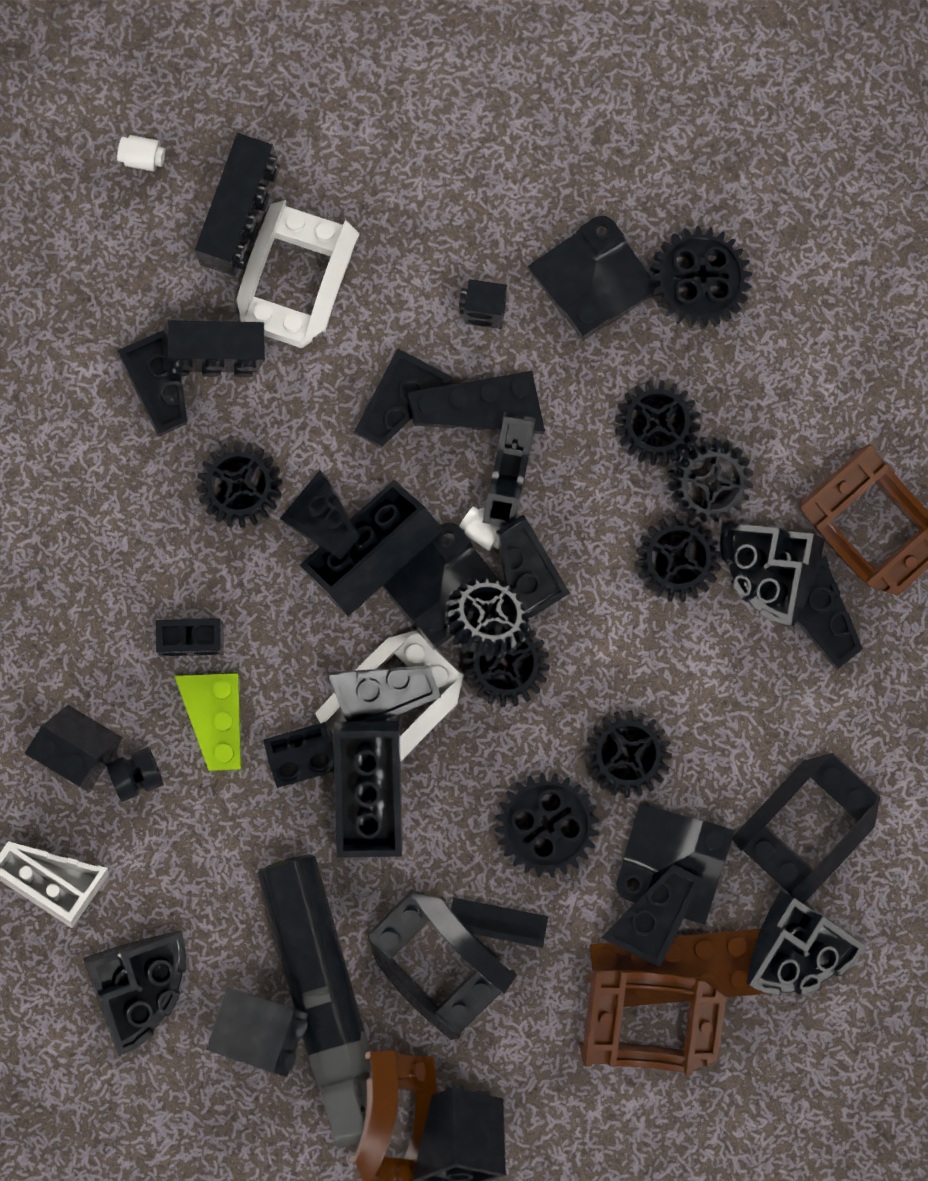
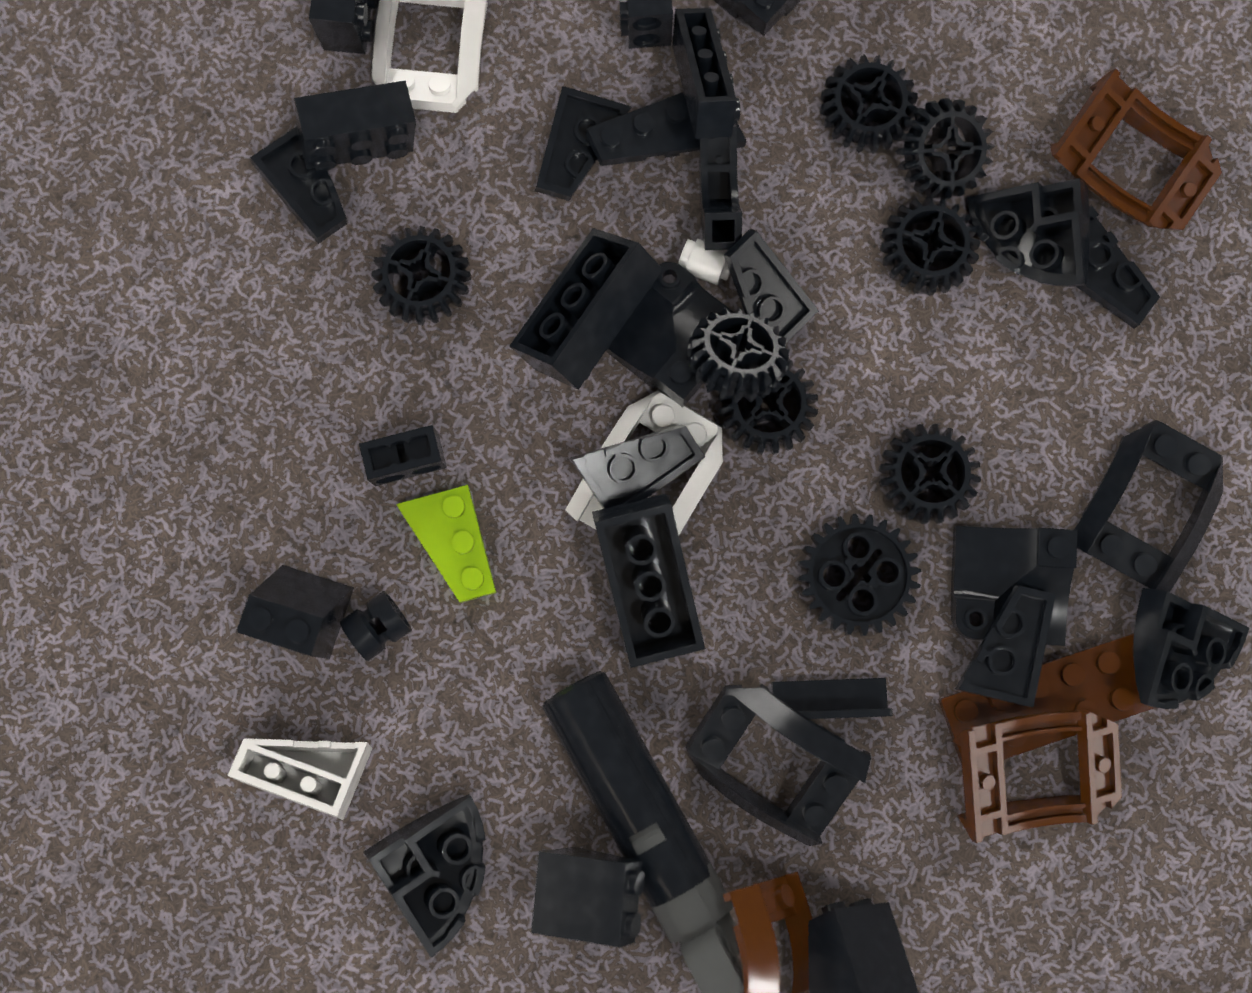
camera: 15 degrees left, 0 degrees up
black brick [263,722,334,788] -> none
black wing [280,470,361,561] -> none
none -> black brick [672,8,740,139]

